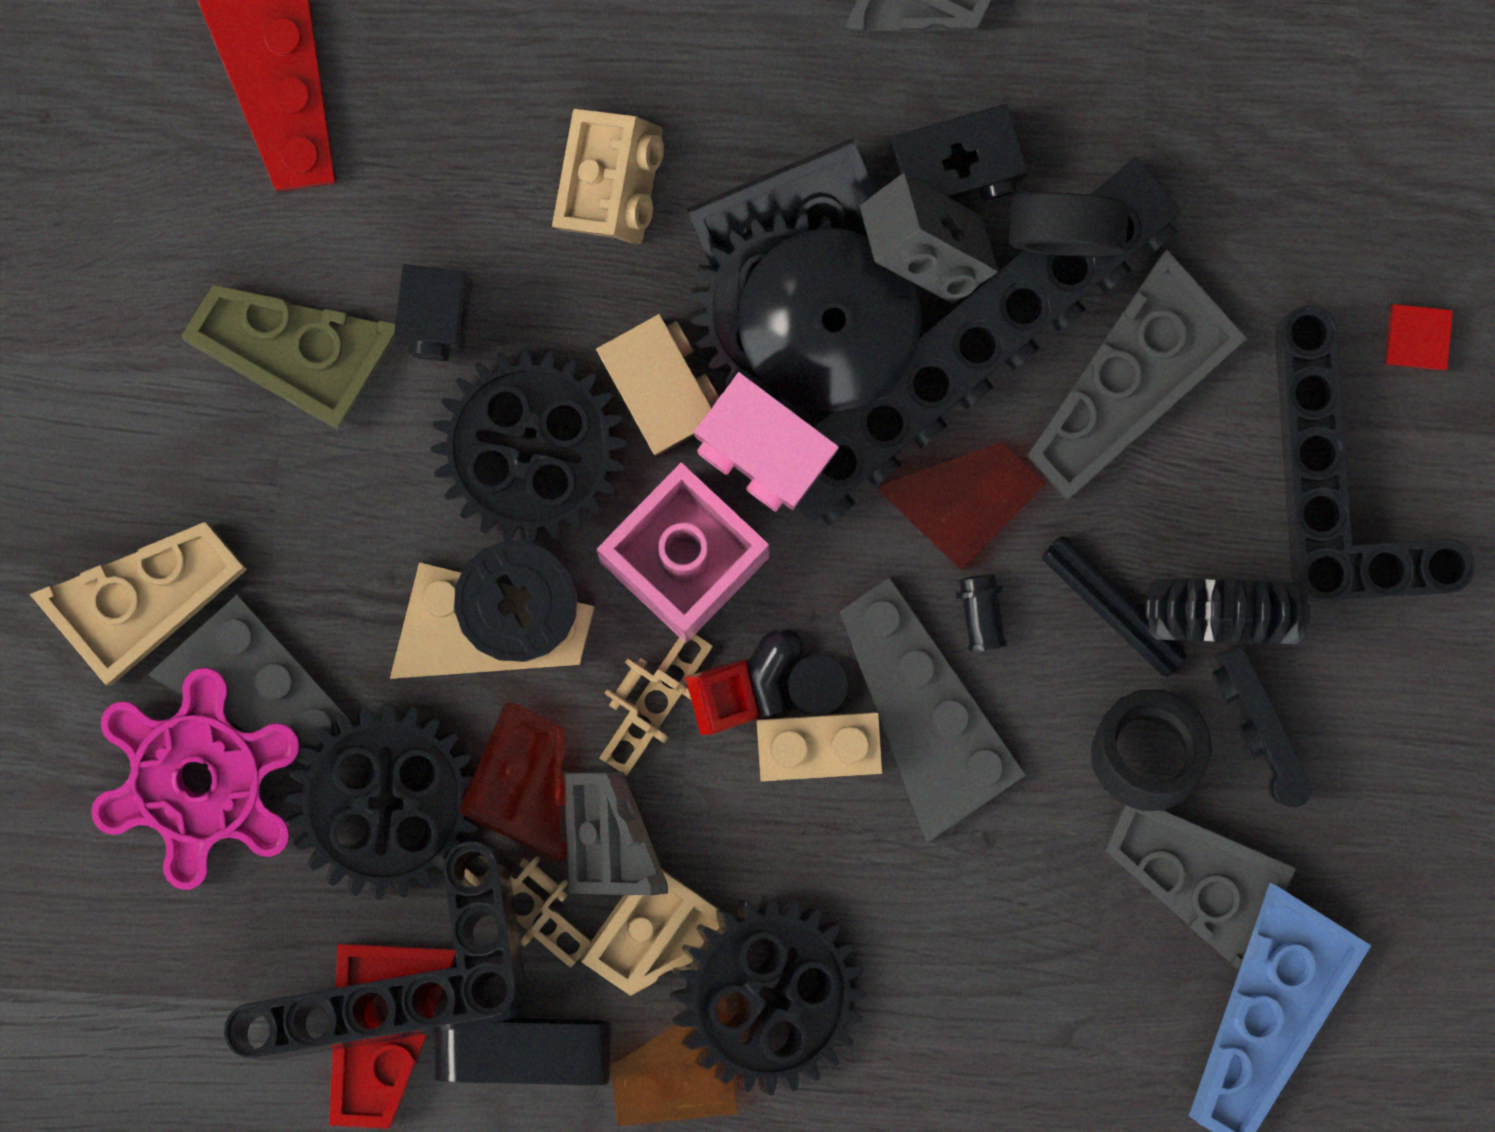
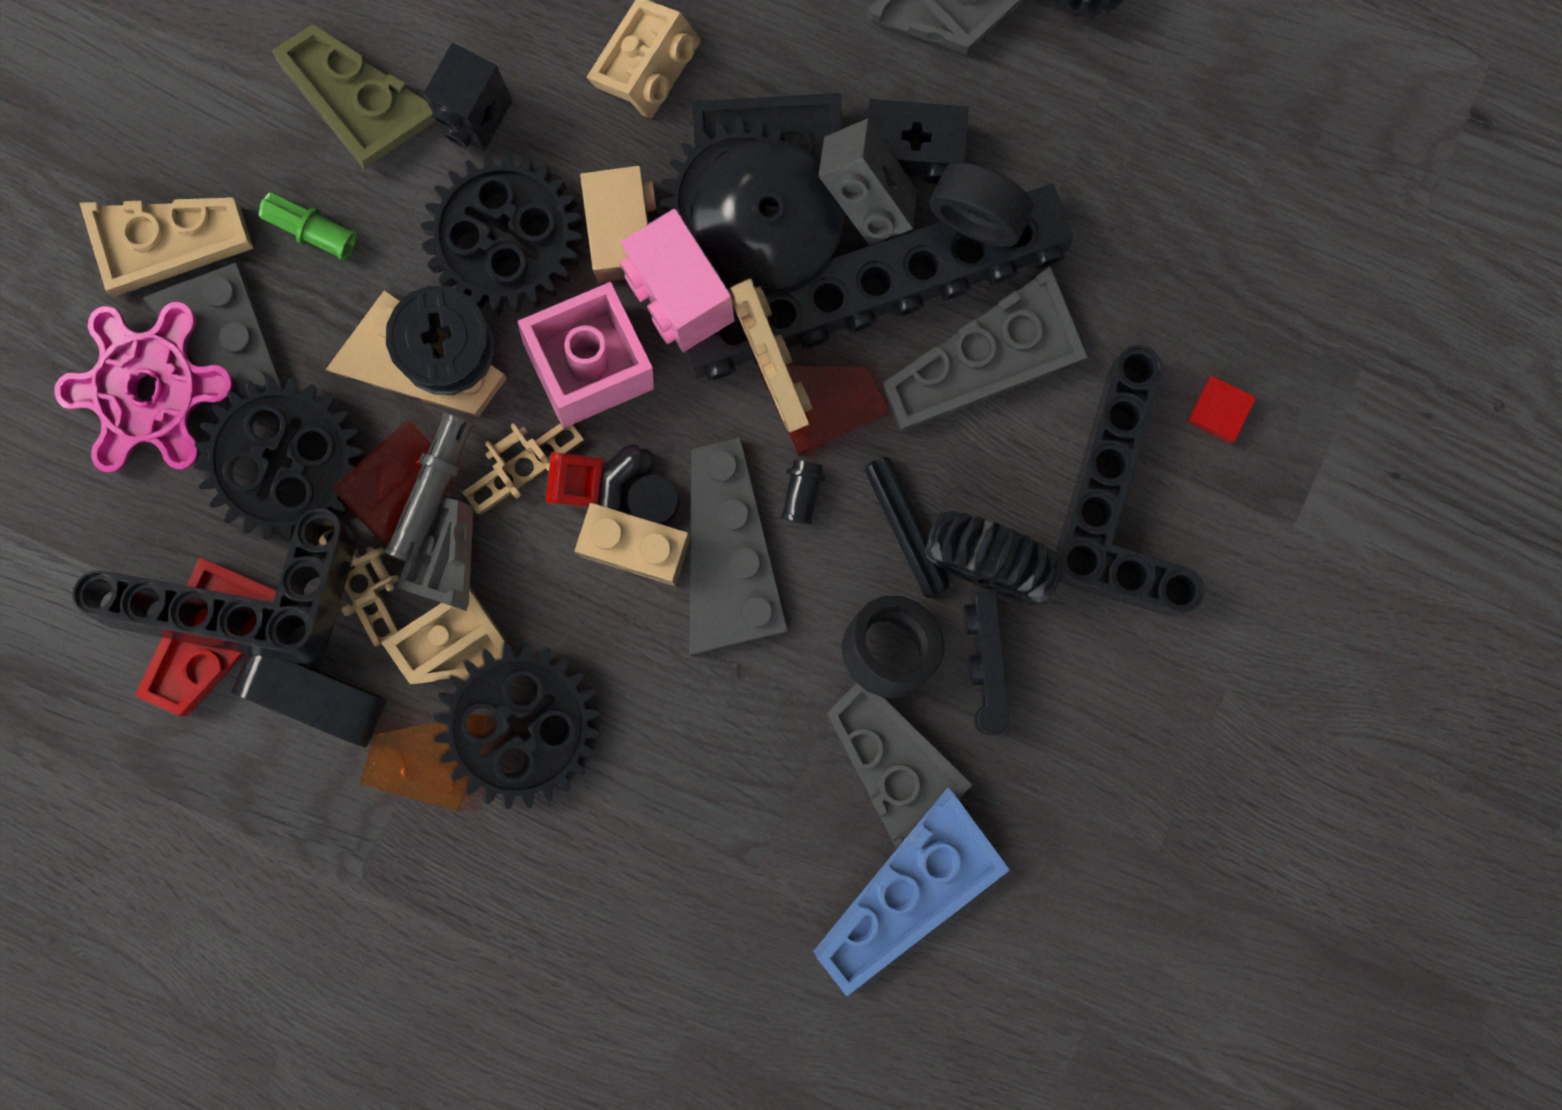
camera: 20 degrees right, 5 degrees down
none -> bright green axle [259,192,358,261]
none -> dark grey pin [384,412,474,565]
none -> tan wing [727,279,812,432]

